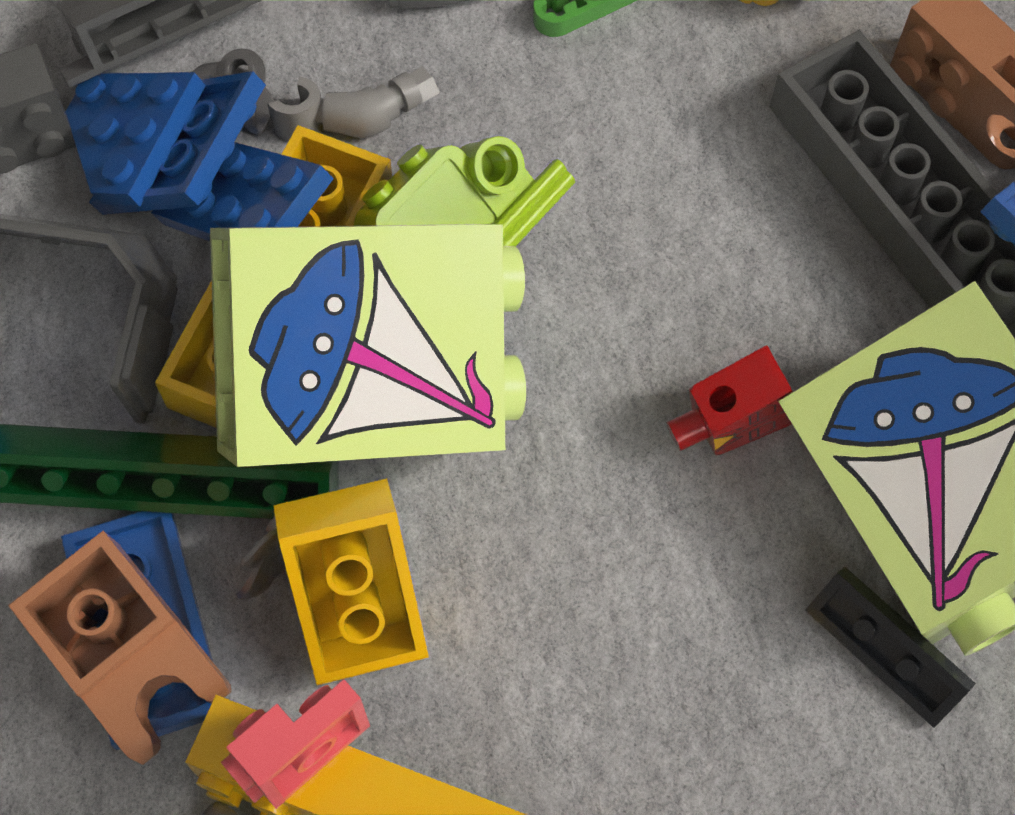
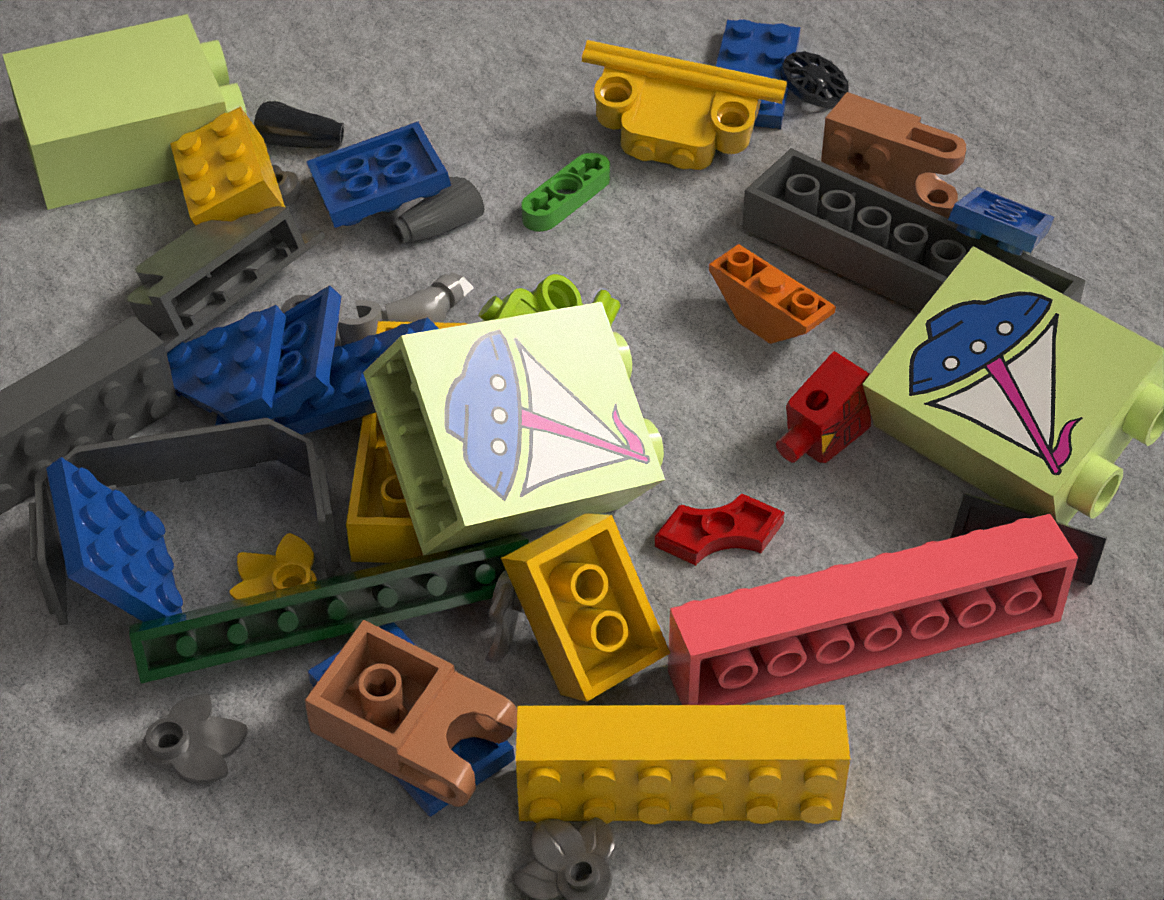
camera: 20 degrees left, 20 degrees down
coral plate [221,679,370,809] -> none
none -> yellow plate [229,533,317,600]
none -> red tile [654,494,785,566]
none -> coral brick [668,514,1078,705]
none -> orange slope [709,244,836,344]

